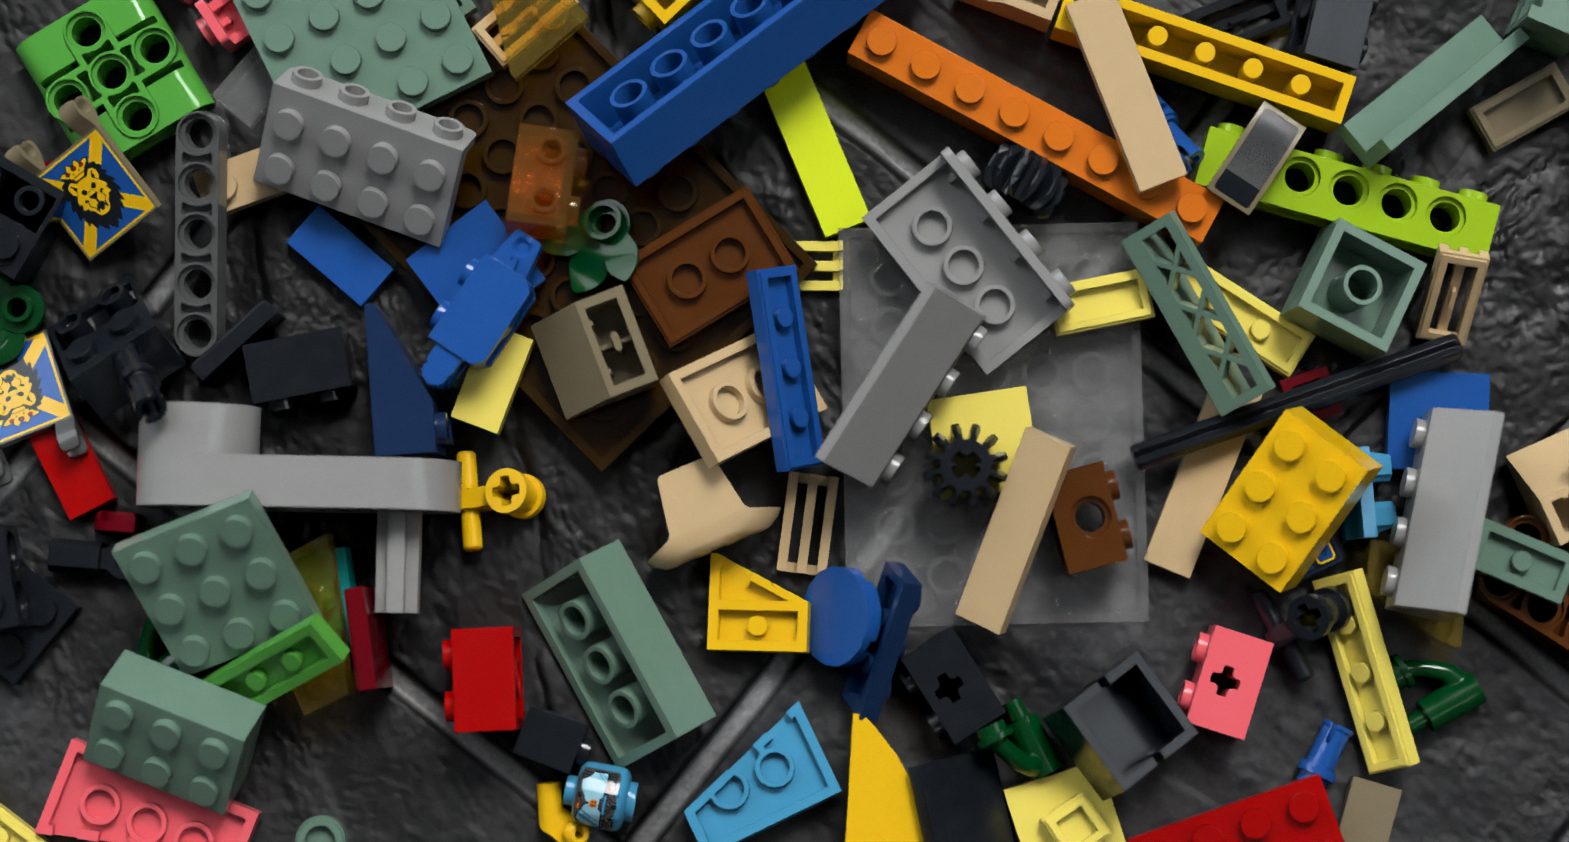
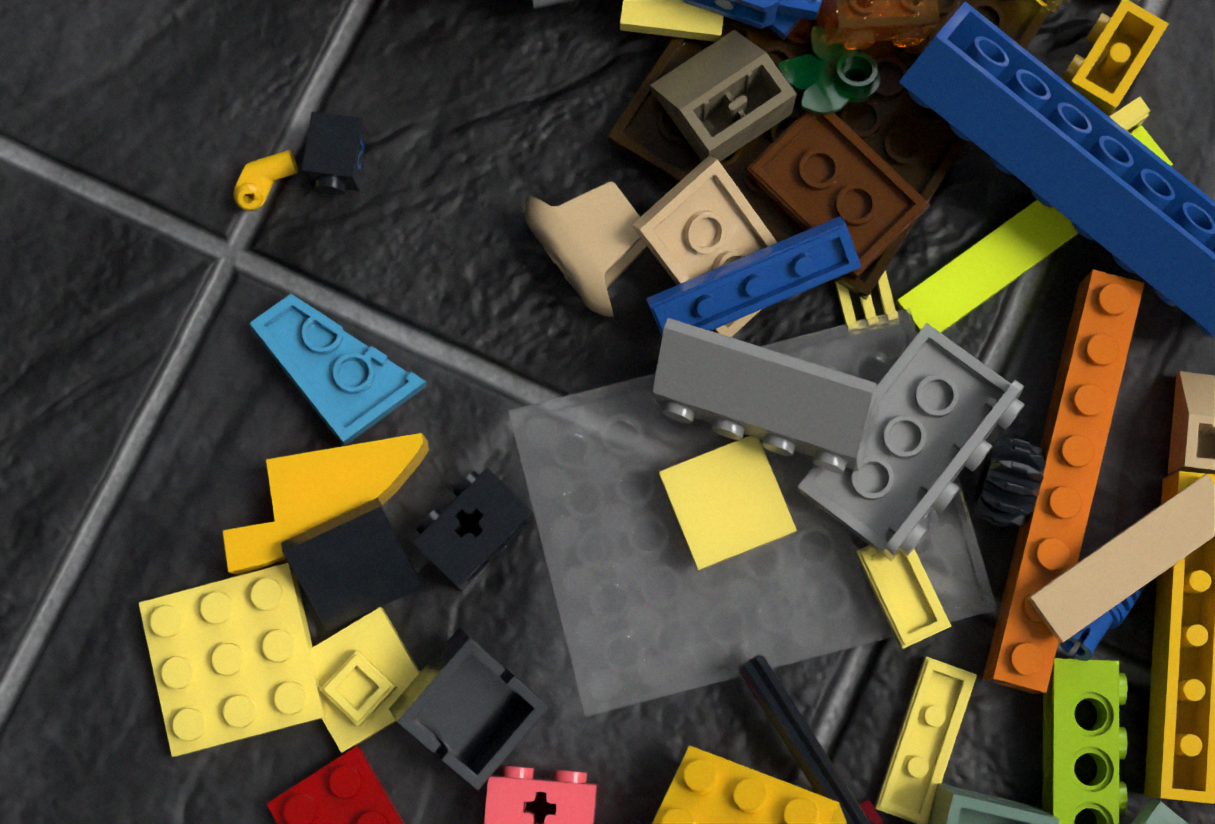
camera: 85 degrees right, 5 degrees down
red brick [442,626,525,733] -> none
yellow piece [456,451,546,552] -> none
sand green slope [522,539,716,767] -> none
head [563,761,639,832] -> none
yellow wing [707,553,811,654] -> none
tan tile [776,471,839,576] -> none
blue tile [804,566,882,667] -> none
dark blue plate [841,561,923,722] -> none
black gear [922,423,1008,509] -> none
tan tile [955,427,1077,635] -> none
dark green plant [976,696,1063,781] -> none
reddish brown brick [1049,461,1133,576] -> none
sand green fence [1121,210,1276,417] -> none
tan tile [1141,393,1263,579] -> none
slope [1207,100,1306,216] -> none

